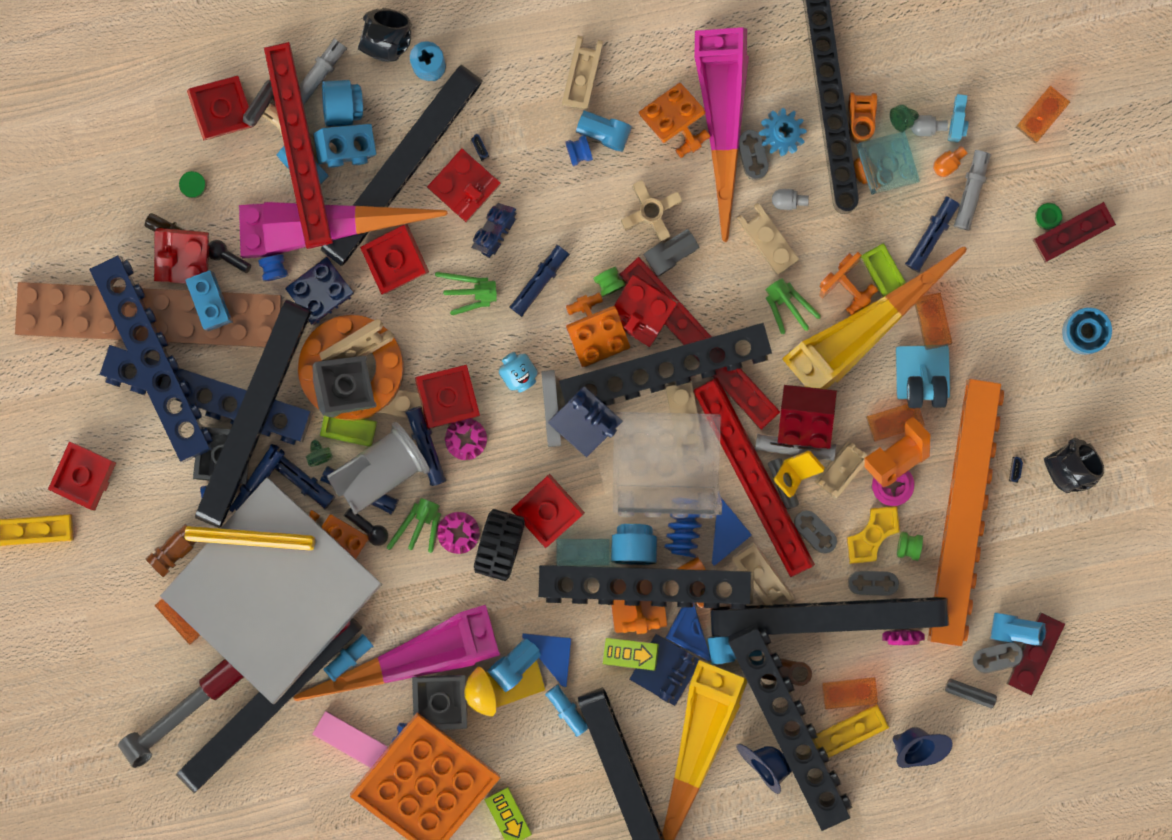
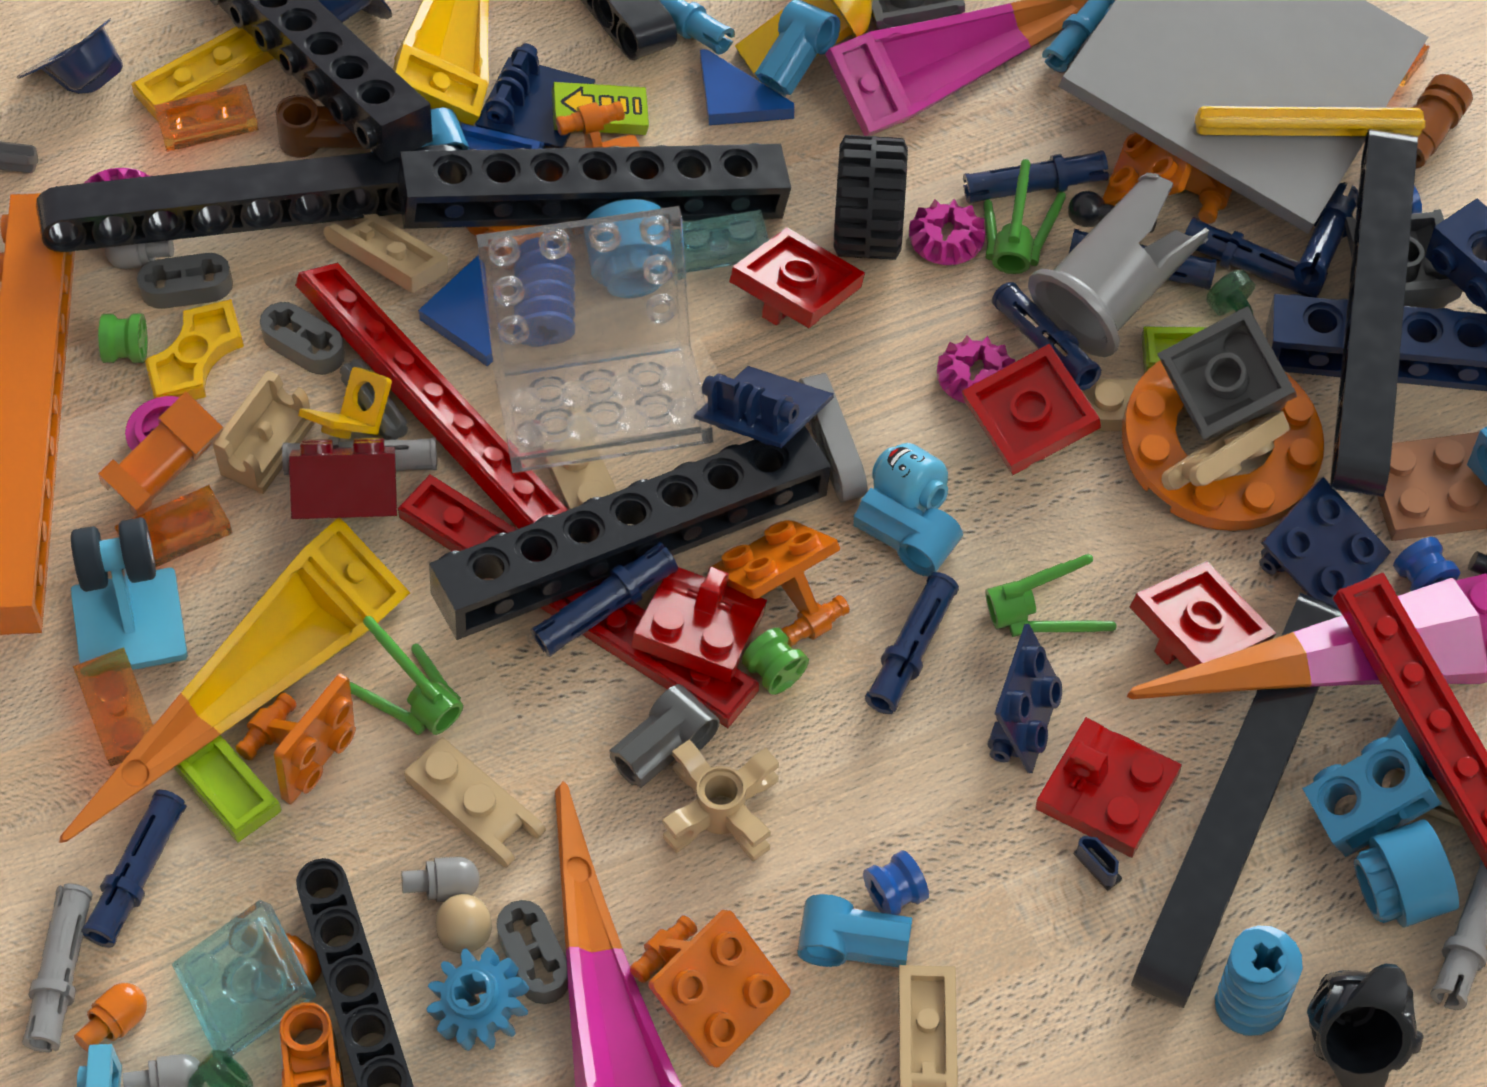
camera: 165 degrees right, 30 degrees down
none -> tan piece [435,894,492,953]
none -> dark blue pin [531,542,678,657]
none -> dark azure piece [853,487,963,577]
none -> dark blue pin [963,150,1109,204]

